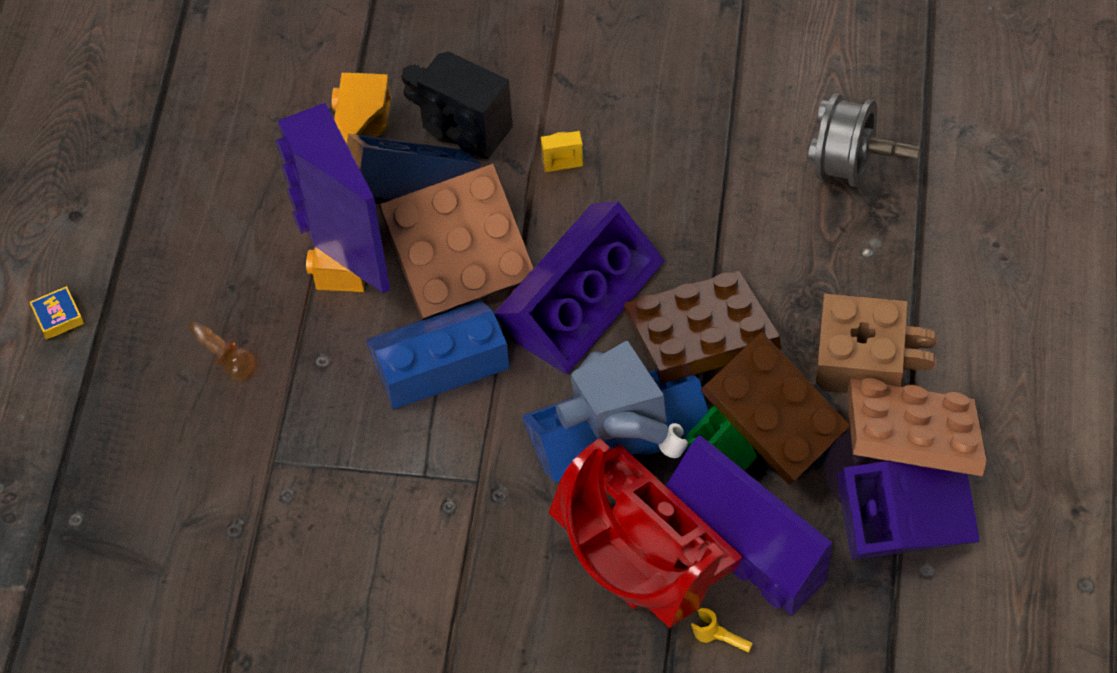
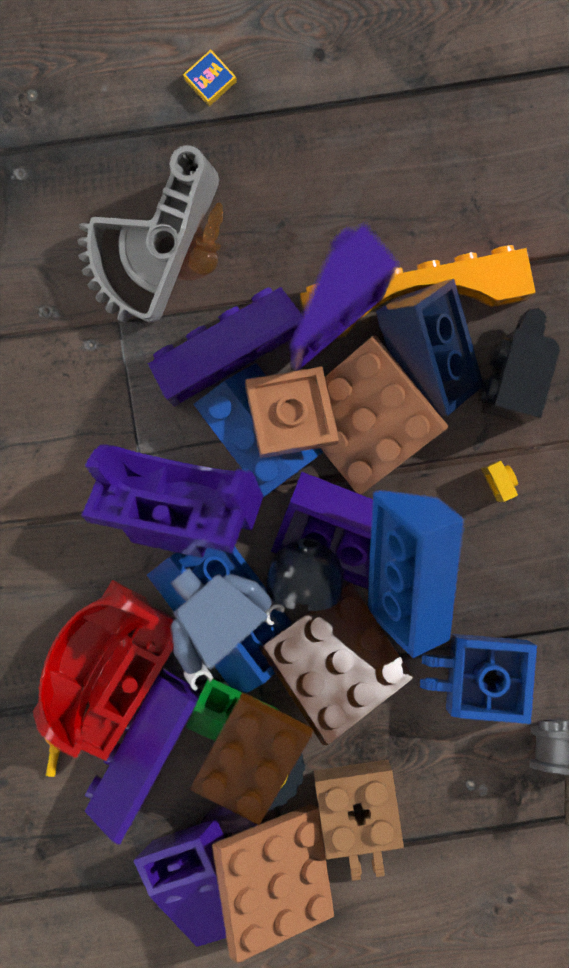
camera: 75 degrees right, 30 degrees up
none -> light grey arm [77,145,219,323]
none -> dark purple piece [82,444,263,558]
none -> dark purple slope [148,287,303,407]
none -> nougat plate [245,367,339,459]
none -> black cylinder [266,538,344,611]
none -> blue slope [368,490,464,658]
none -> blue hinge [420,634,537,724]

